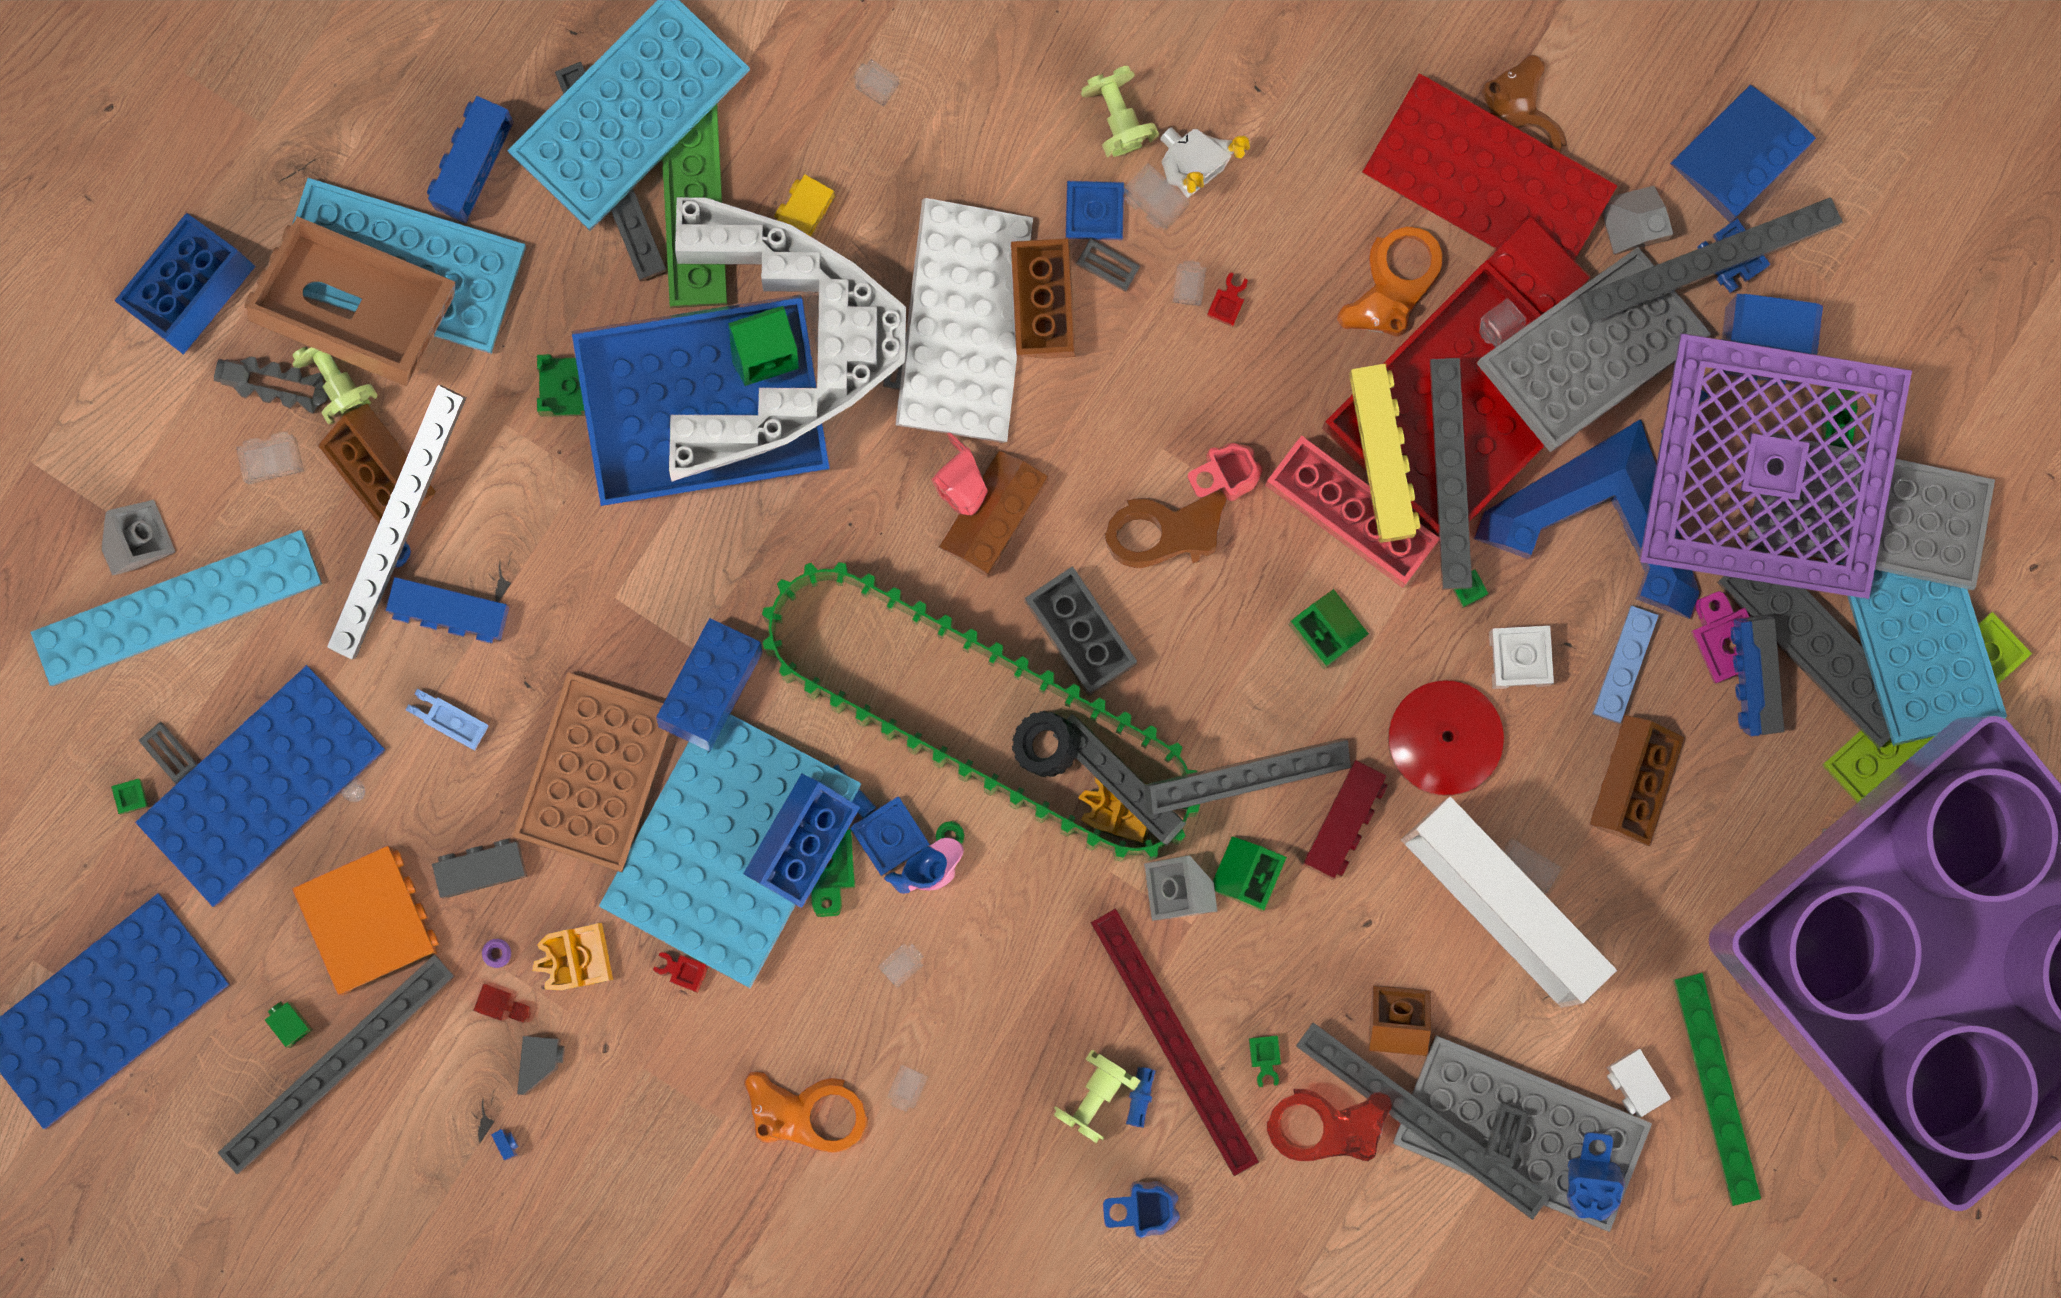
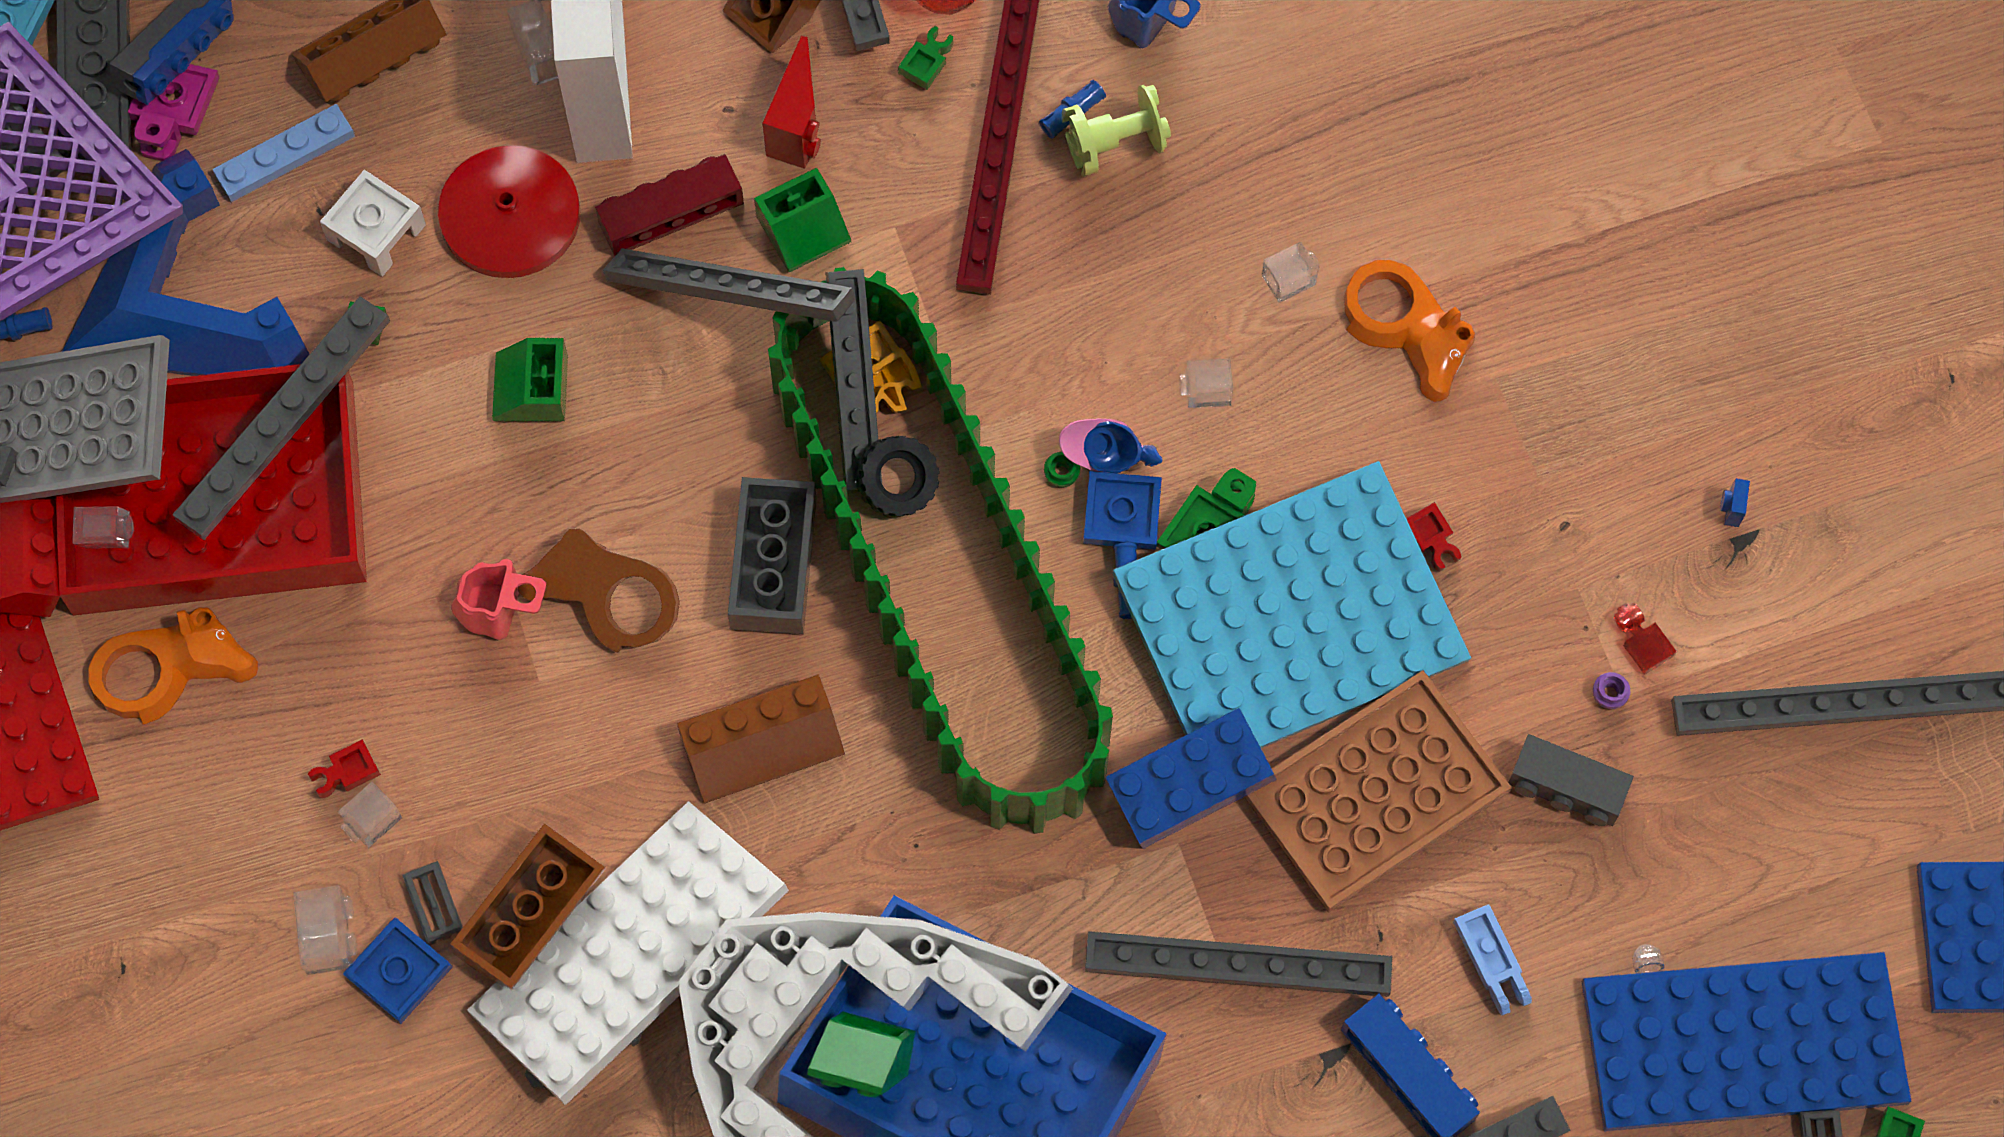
camera: 140 degrees left, 15 degrees down
green brick [265,1001,313,1048] -> none
orange panel [292,846,439,995] -> none
dark grey slope [517,1036,565,1095] -> none
light orange plate [532,923,613,991] -> none
blue slope [743,773,860,908] -> none
coral piece [931,433,988,515] -> none
yellowish green piece [1081,66,1159,157] -> none
light grey slope [1144,856,1218,921] -> none
torso [1160,127,1250,198] -> none
coral brick [1265,435,1439,588] -> none
light yellow brick [1349,364,1420,543] -> none
none -> red slope [762,35,821,169]
none -> dark grey plate [1085,931,1392,997]

